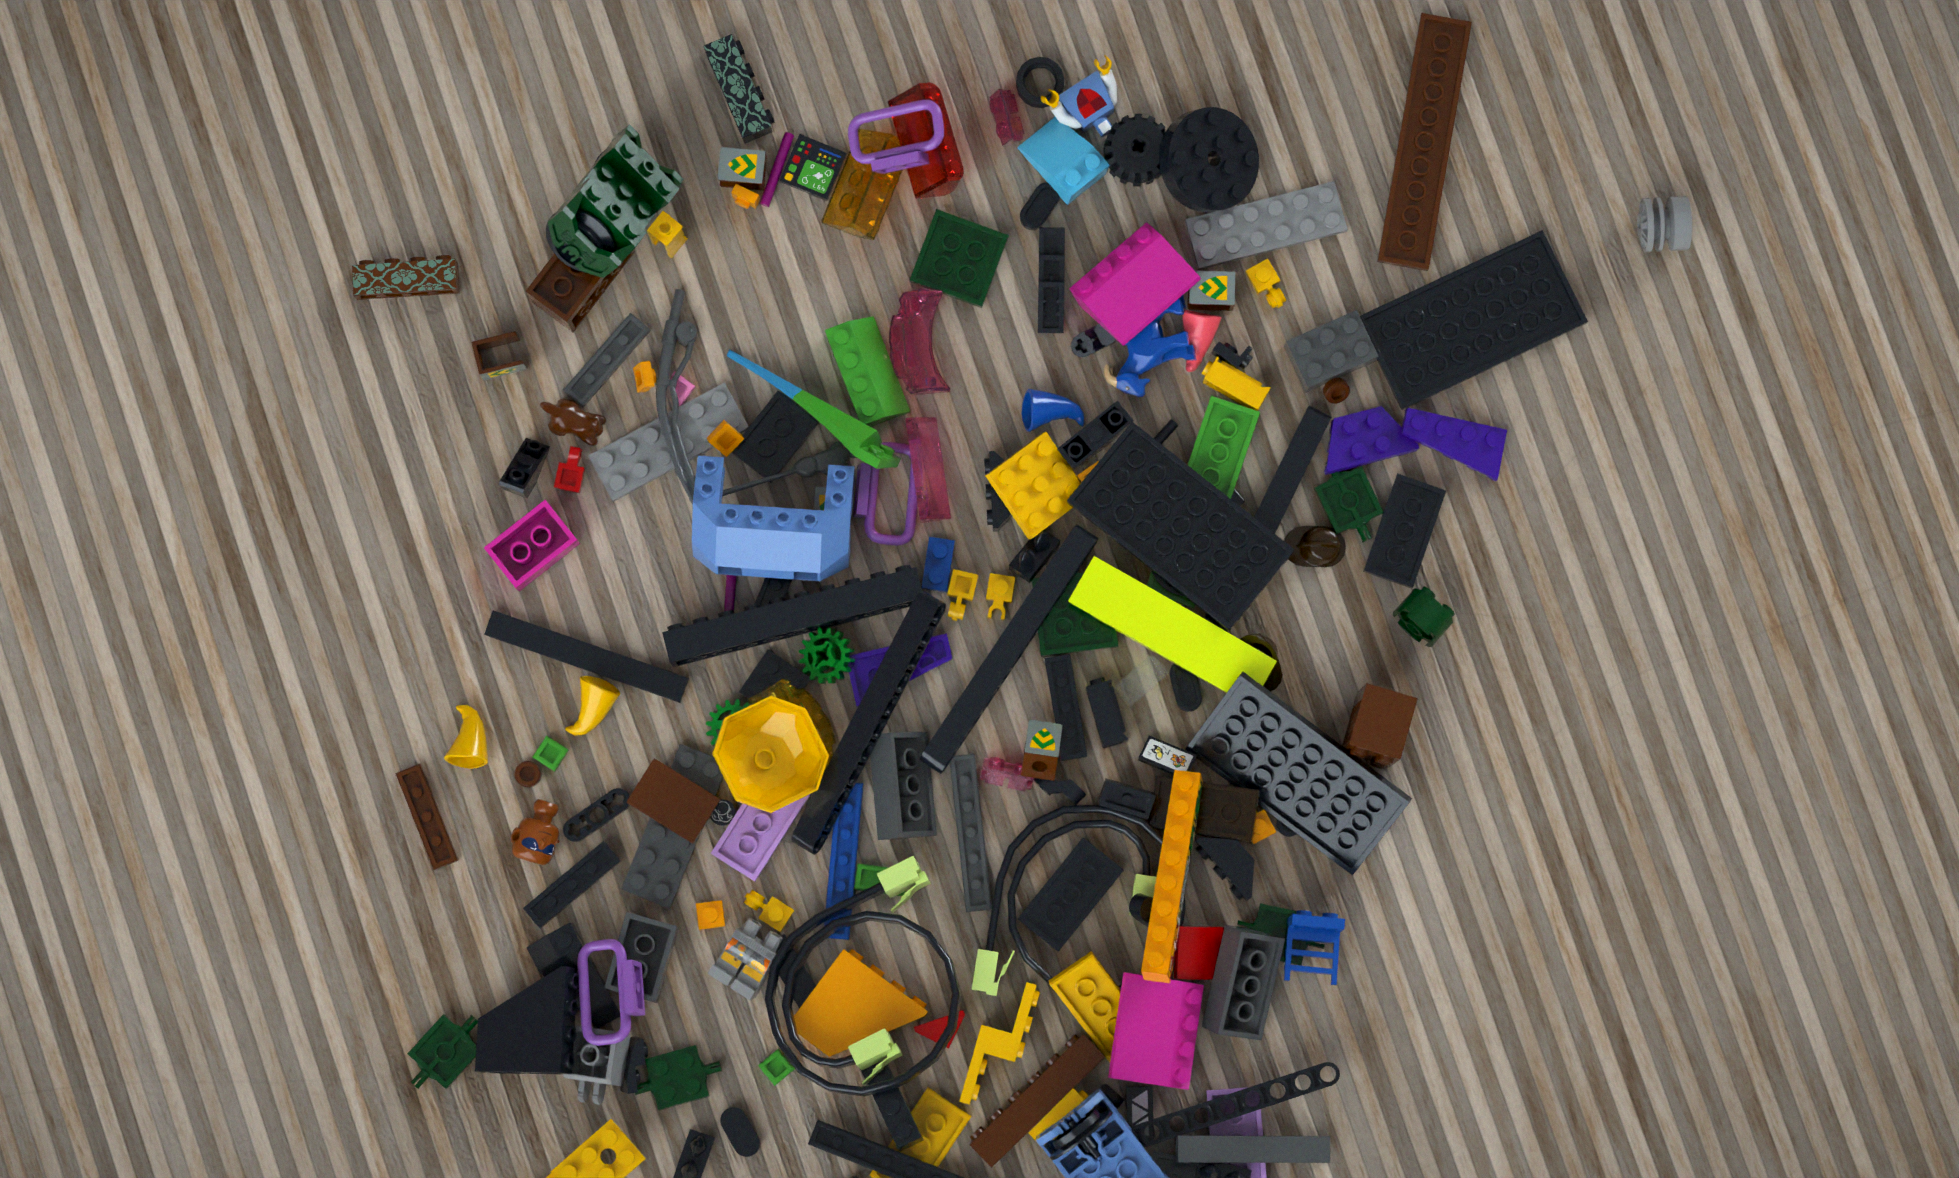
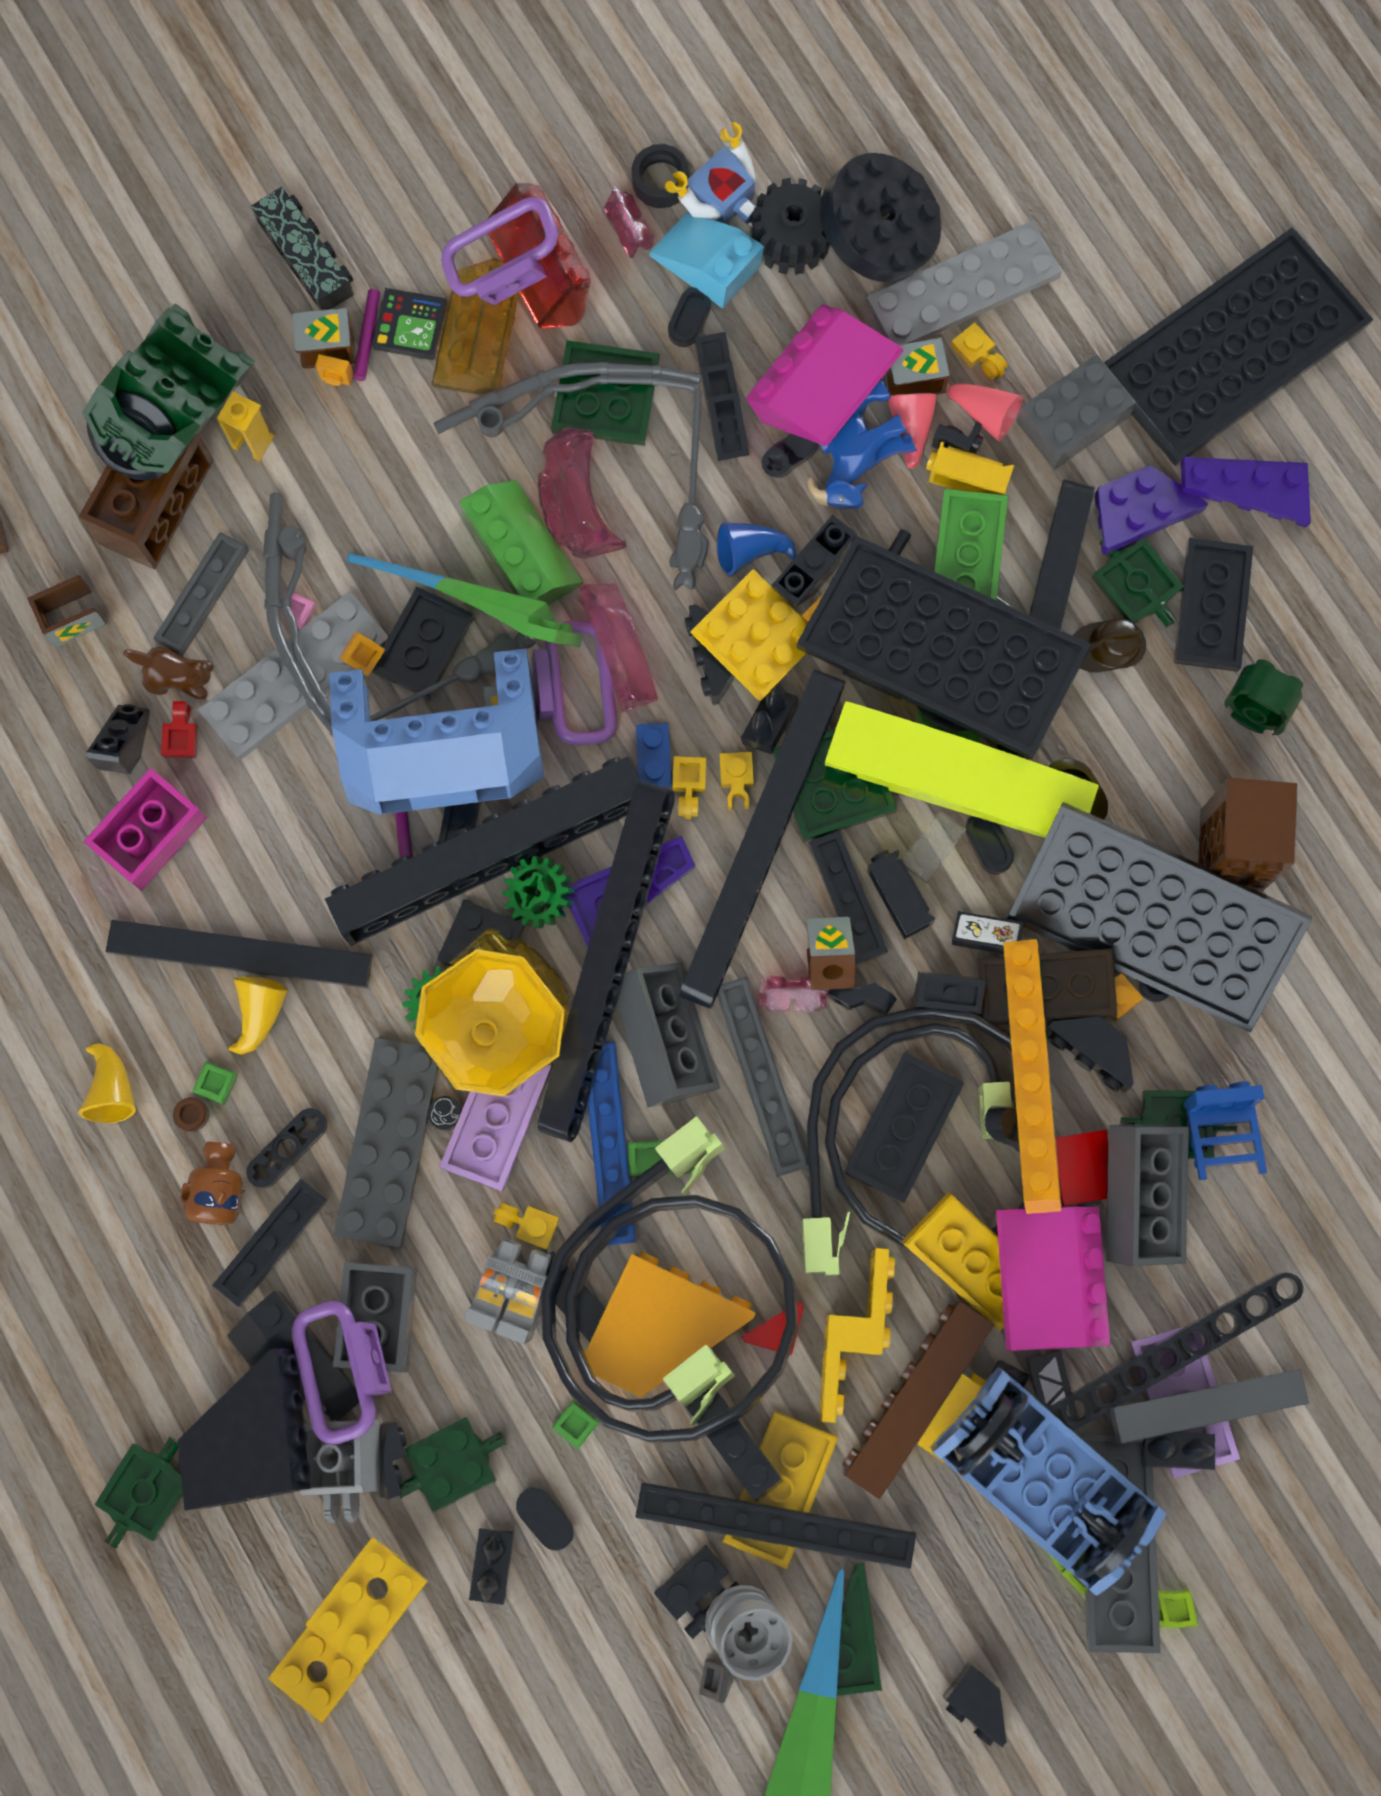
camera: 10 degrees left, 5 degrees down
reddish brown tile [395,764,459,870] -> none
reddish brown tile [626,758,721,844] -> none
light orange plate [633,361,656,393] -> none
light orange plate [696,900,726,930] -> none
reddish brown tile [1323,377,1350,404] -> none
reddish brown plate [1377,13,1472,271] -> none
none -> dark grey piece [433,362,709,590]
none -> coral hat [946,384,1023,442]

